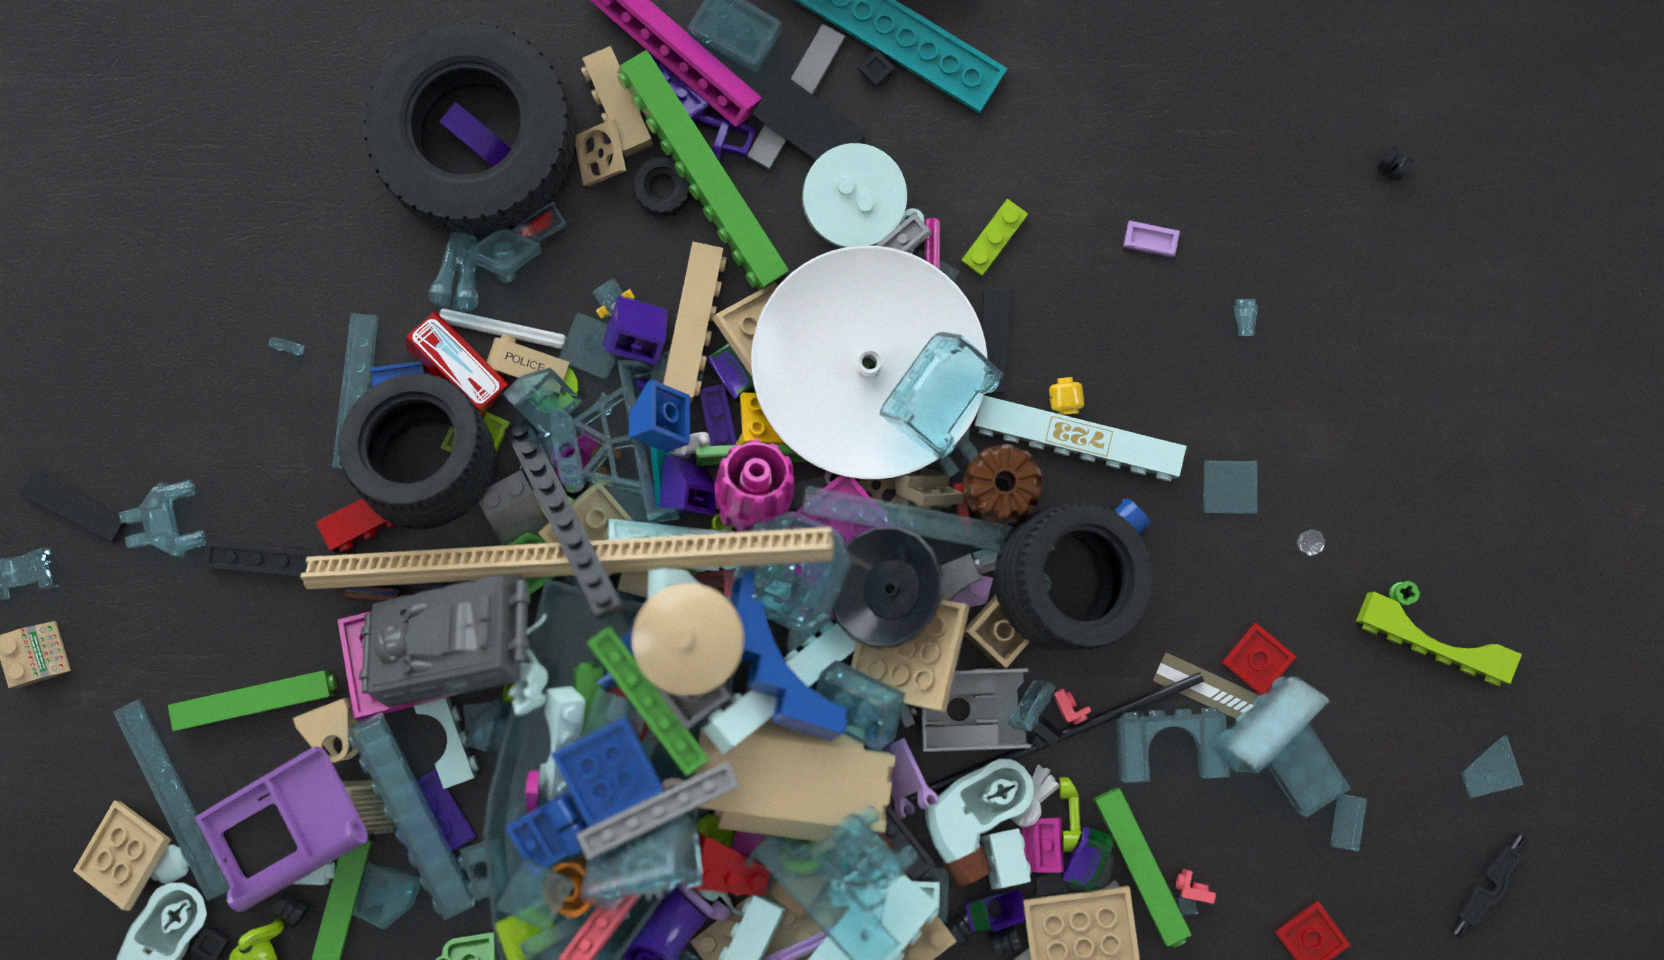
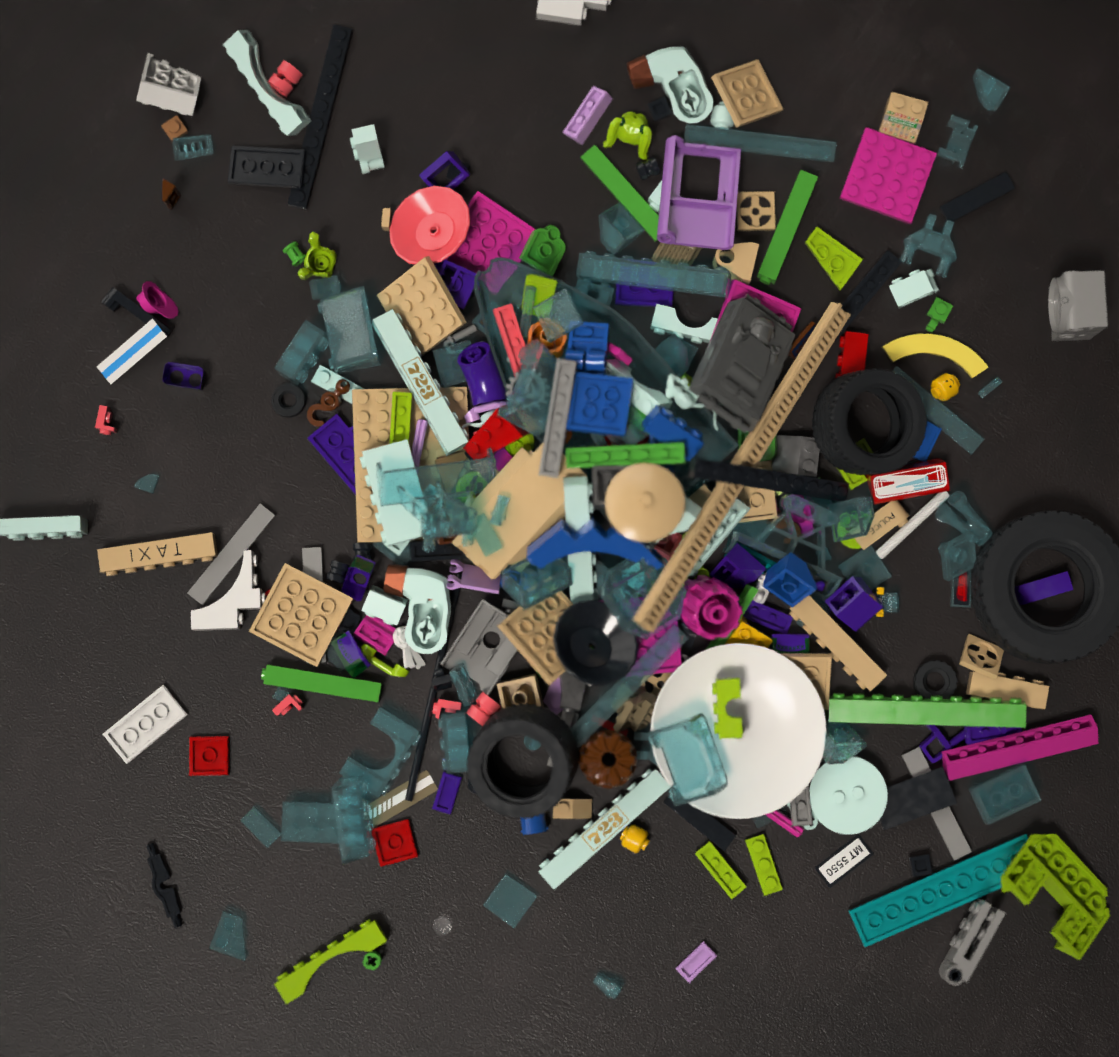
camera: 120 degrees right, 0 degrees up
none -> dark purple tile [432,772,462,815]
none -> clear light blue brick [438,713,469,774]
none -> coral wheel [466,692,502,726]
none -> clear light blue tile [467,513,503,557]
none -> clear light blue pin [489,495,510,527]
none -> tan slope [553,798,592,819]
none -> blue brick [642,405,704,461]
none -> lime plate [694,841,746,899]
none -> lime arch [712,677,743,739]
none -> tan piece [736,192,775,231]
none -> lime wing [805,227,863,291]
none -> sticker [815,834,874,888]
none -> clear light blue slope [822,721,867,765]
none -> dark pink plate [840,128,937,224]
none -> light yellow tile [882,334,988,379]
none -> light aqua hinge [889,269,939,308]
none -> bright green plate [925,297,953,333]
none -> yellow head [931,373,960,401]
none -> light grey piece [1048,271,1108,341]

